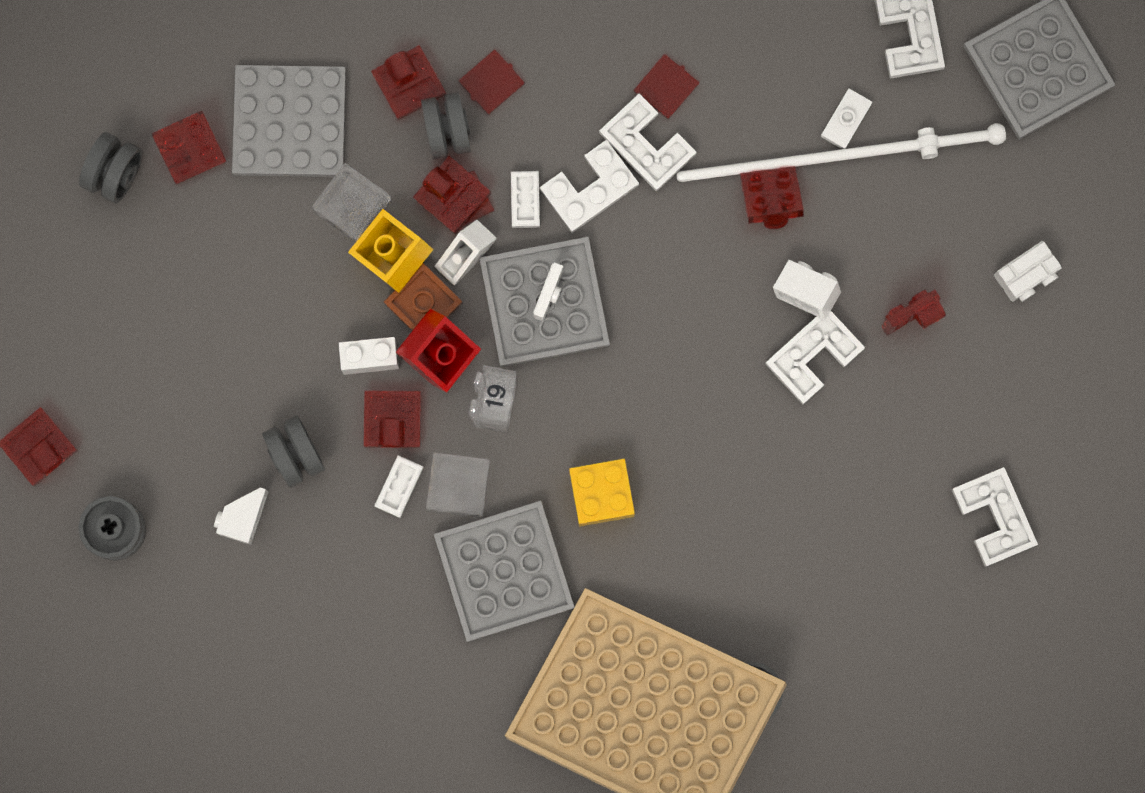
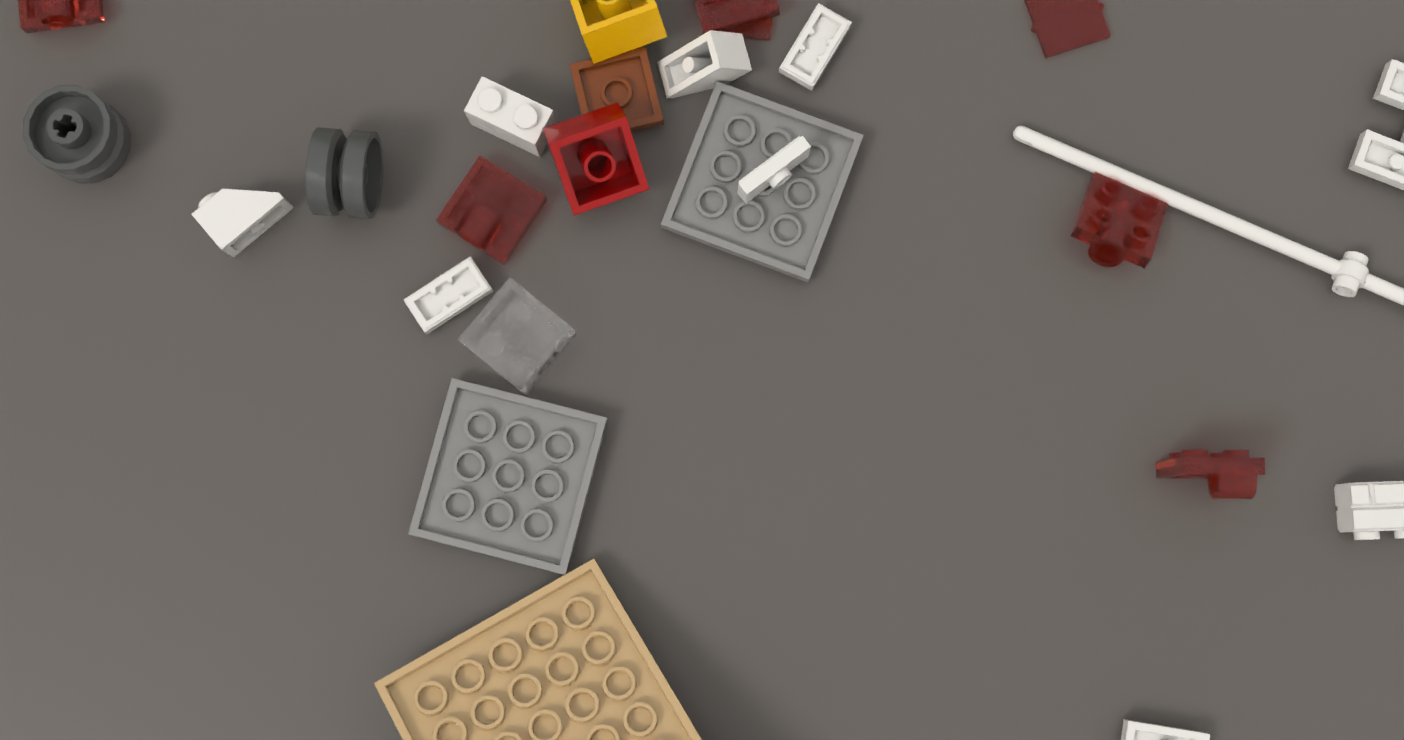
camera: 30 degrees right, 0 degrees up
clear brick [469,365,518,433] -> none
white plate [539,140,639,233] -> none
yellow brick [569,459,635,527] -> none
white plate [599,94,697,192] -> none
white plate [765,311,865,405] -> none
white brick [773,260,841,320] -> none
white plate [821,89,872,149] -> none

